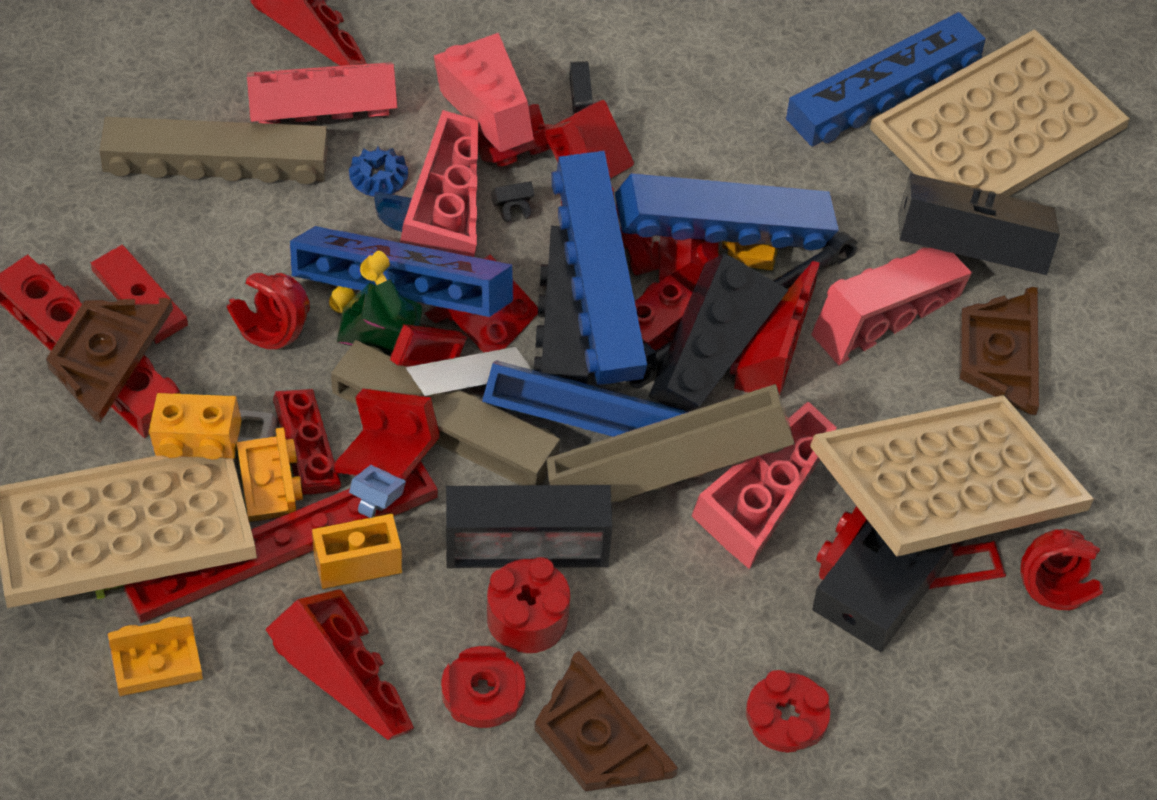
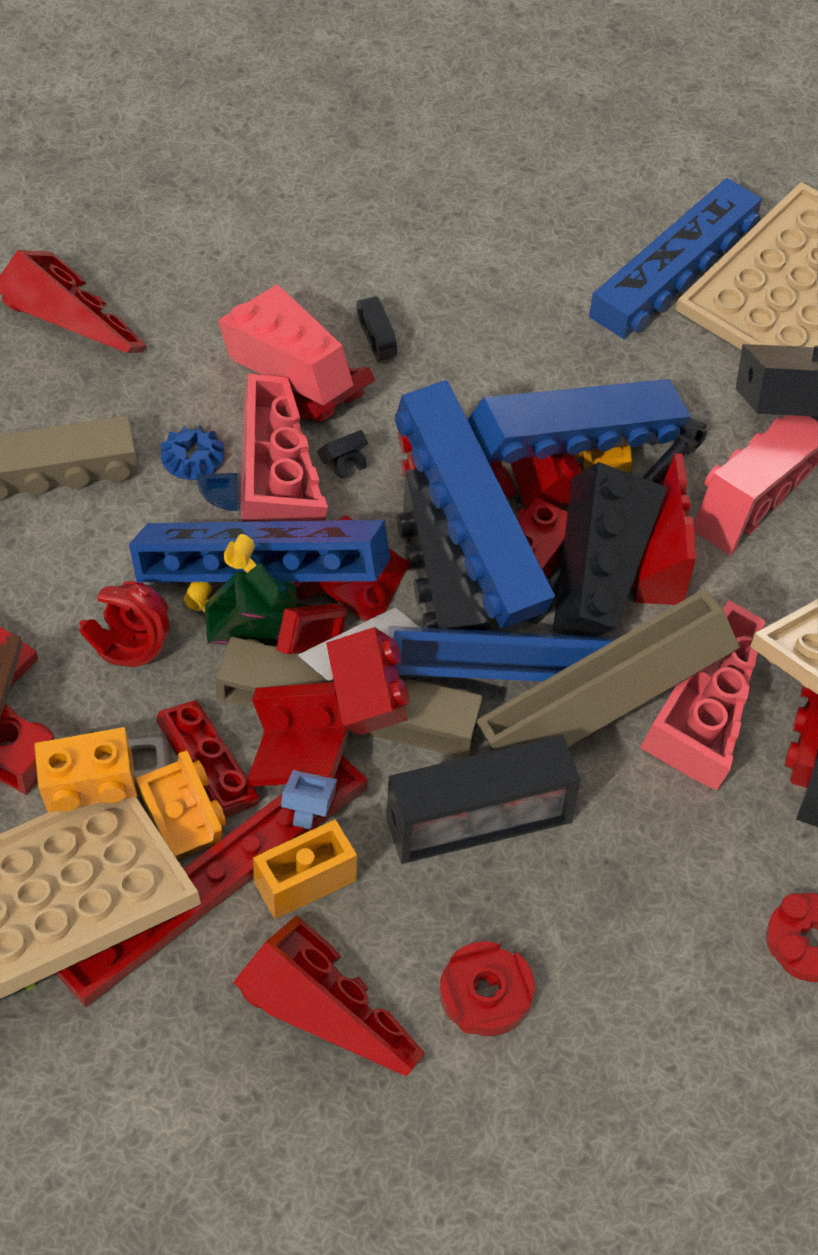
camera: 15 degrees left, 0 degrees up
light orange bracket [108,617,203,696] -> none
coral wedge [247,62,397,124] -> none
red brick [487,557,570,653] -> none
reddish brown wing [535,651,678,792] -> none
red bracket [543,100,634,178] -> none
none -> red brick [326,627,410,735]

